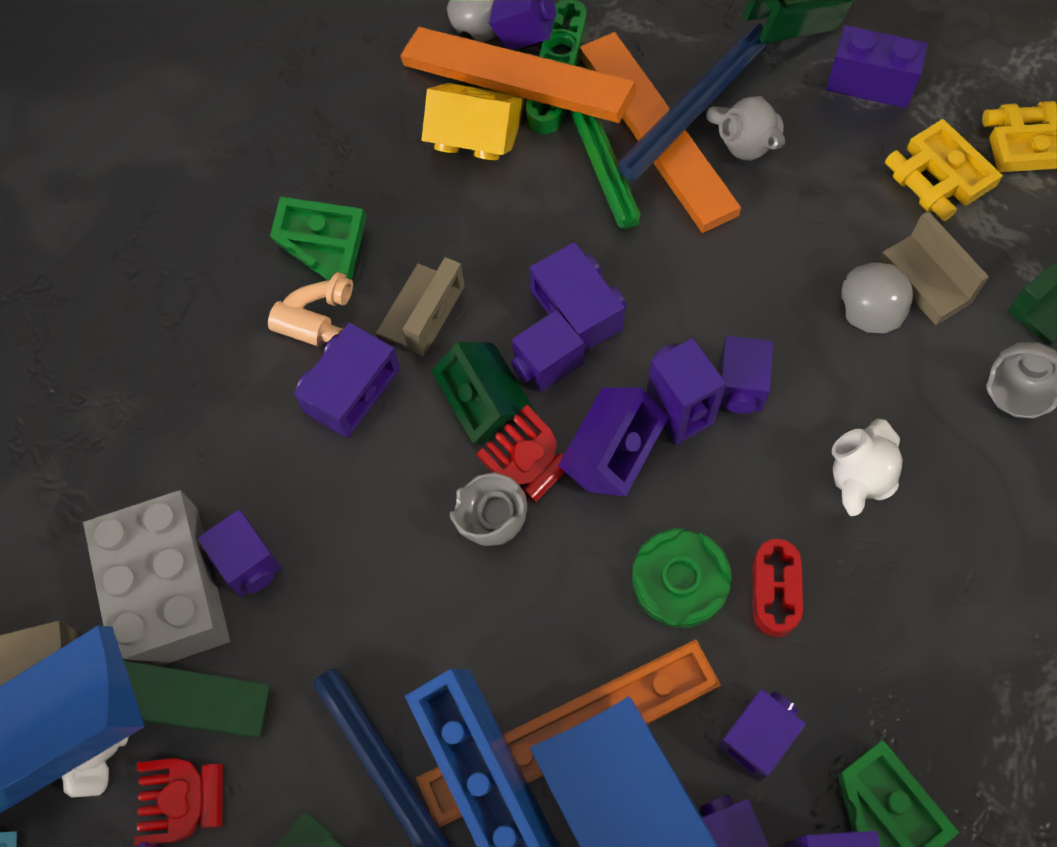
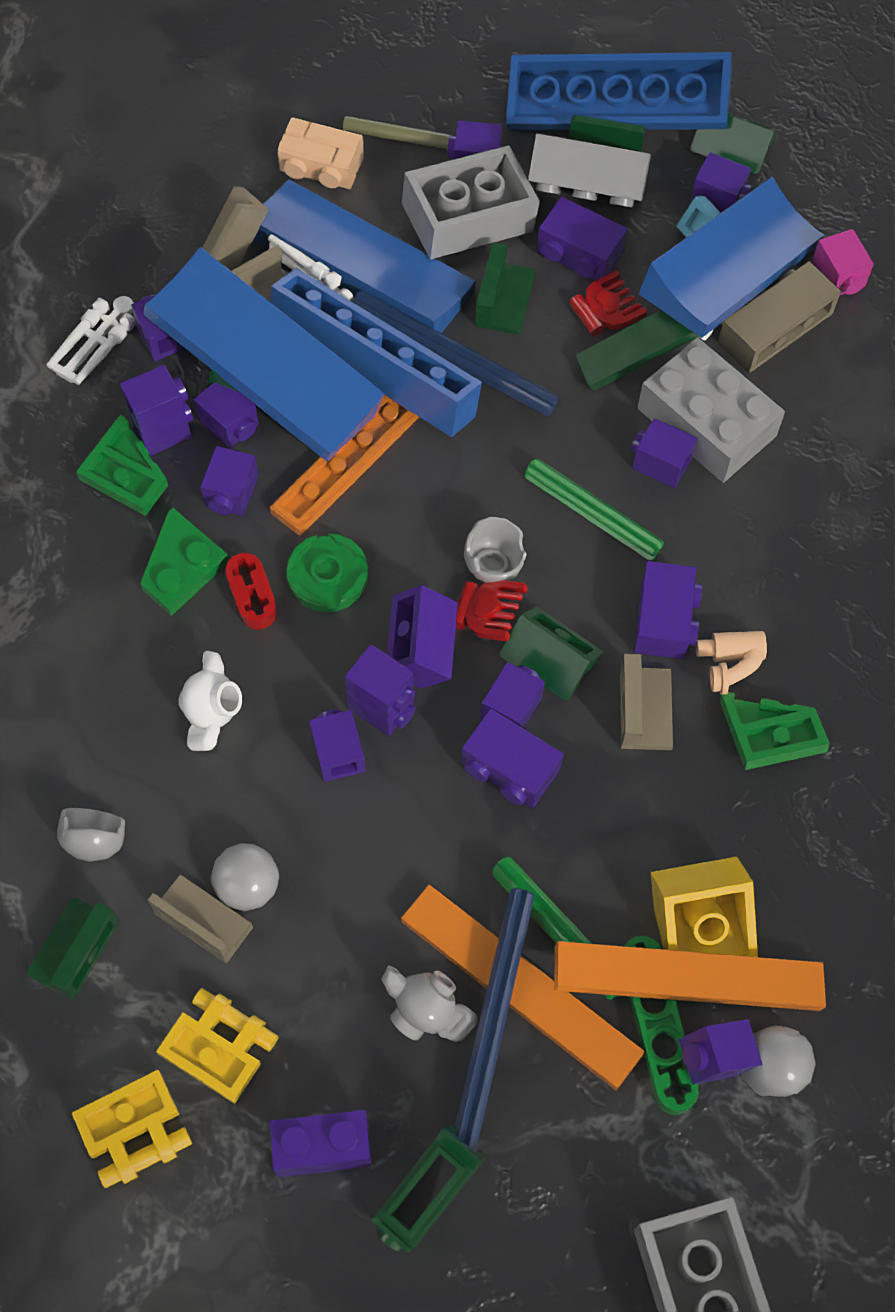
camera: 150 degrees right, 0 degrees up
none -> green wing [140,508,229,616]
none -> green axle [525,458,664,561]

